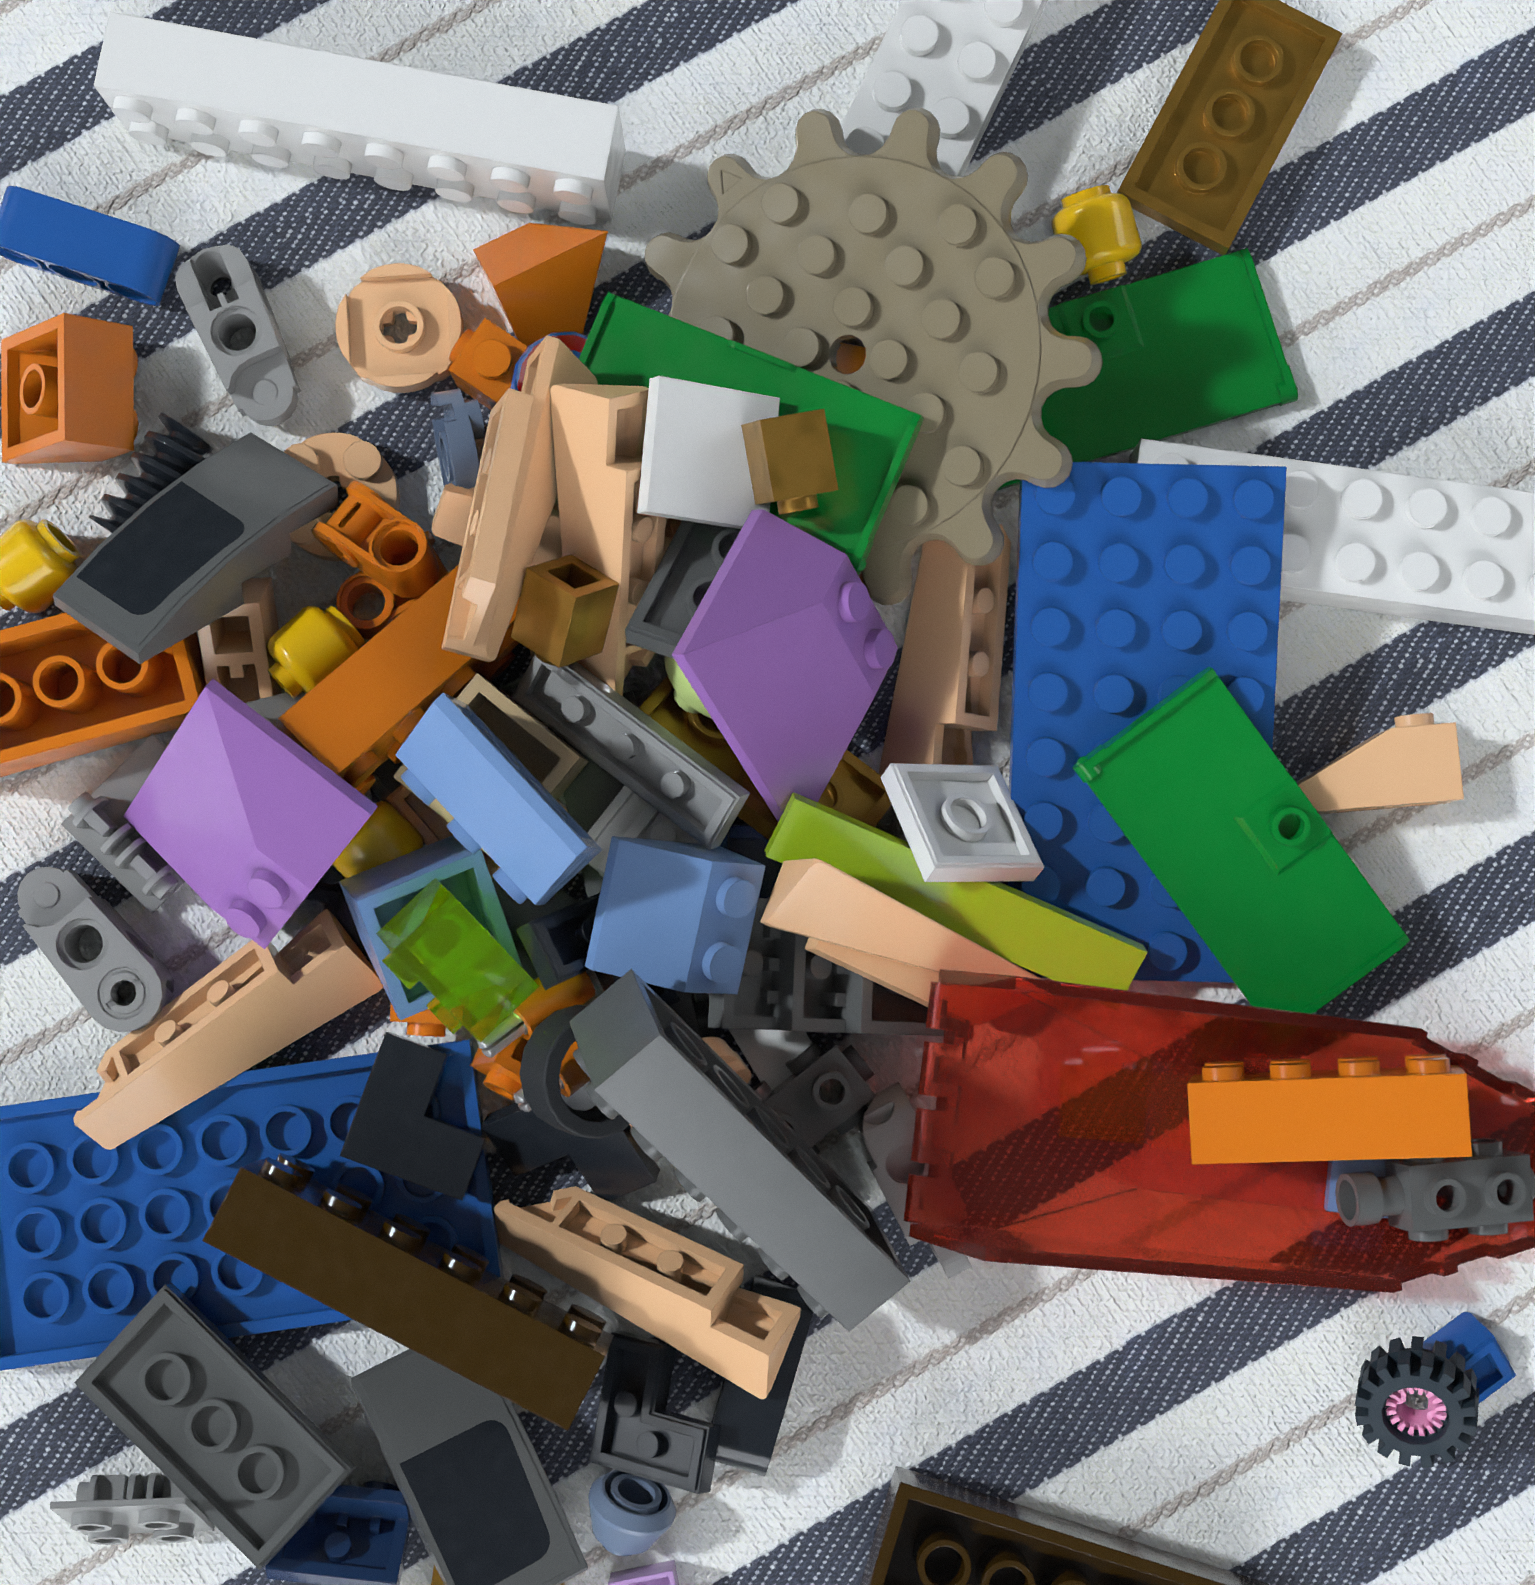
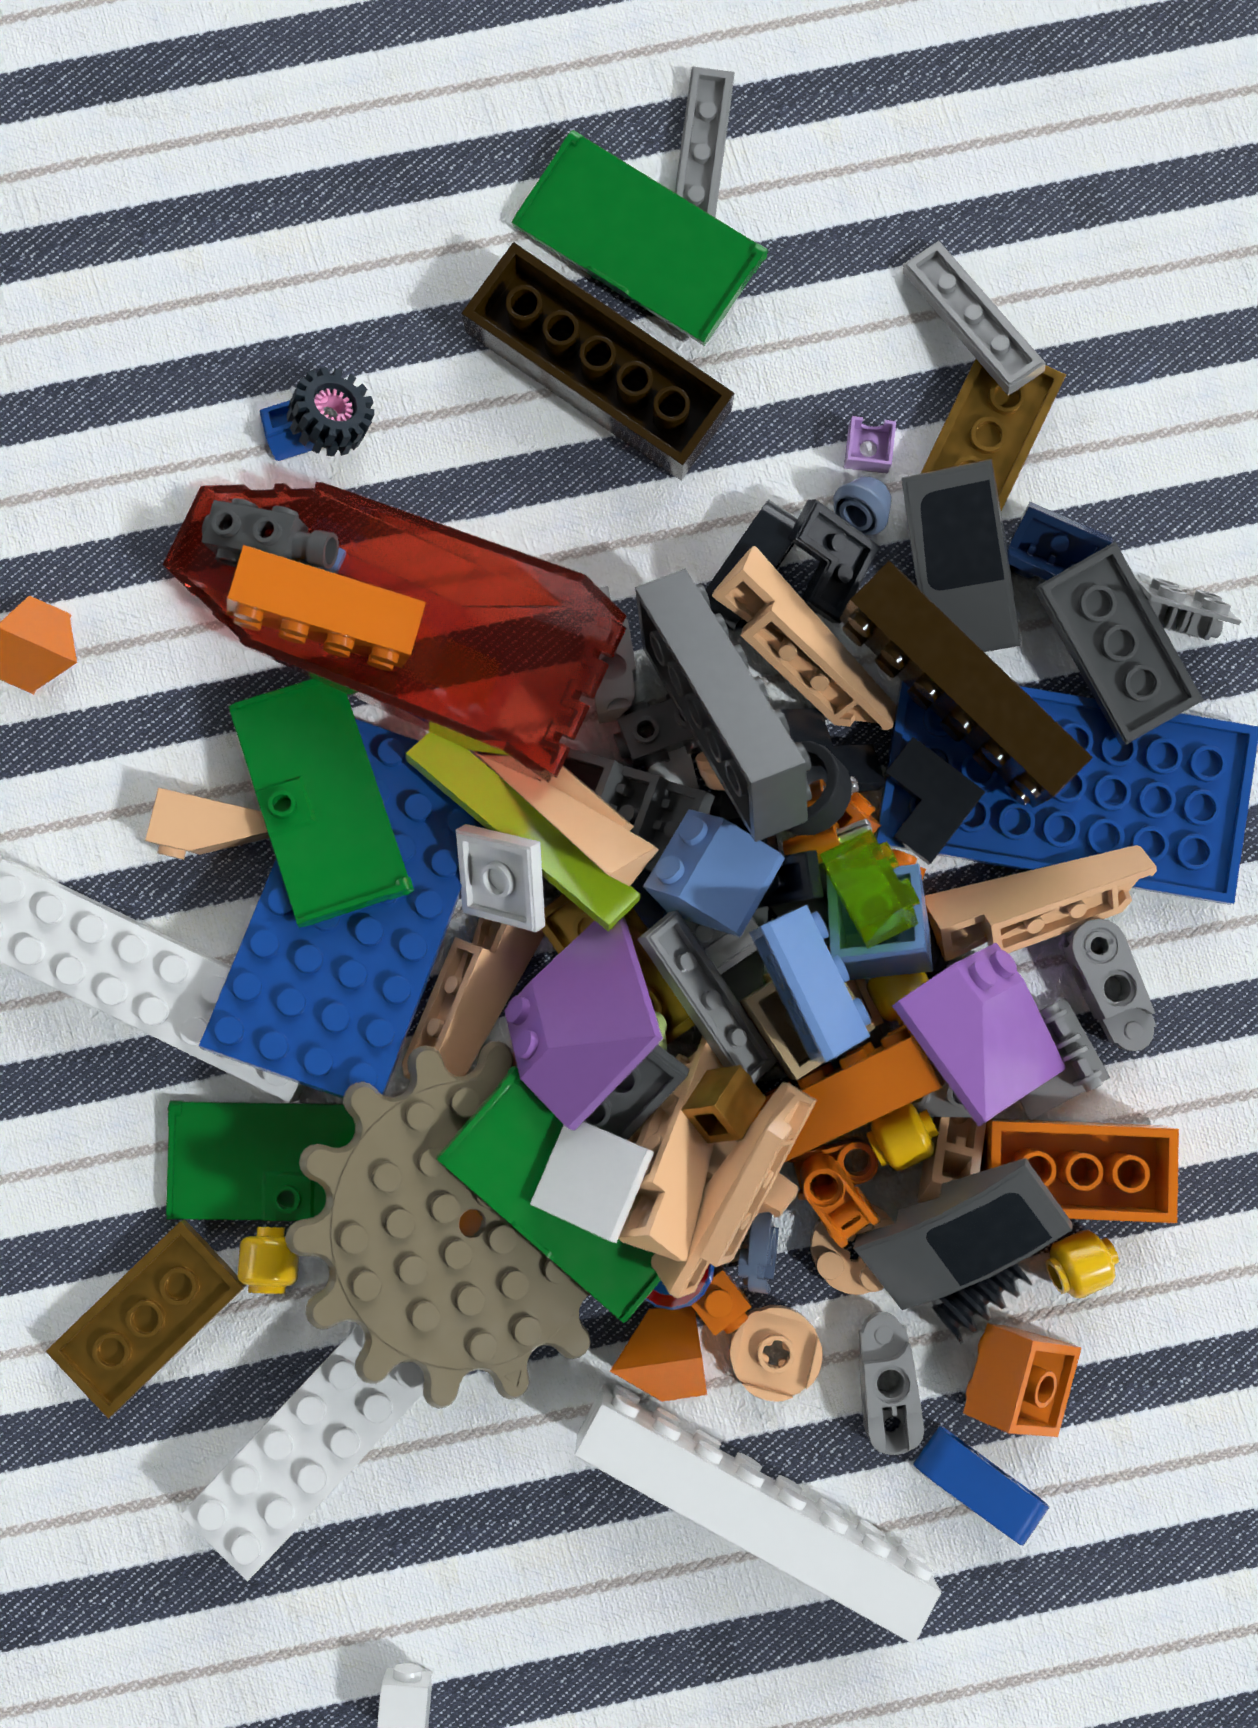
camera: 160 degrees left, 0 degrees up
pearl gold brick [741,409,838,514] -> none

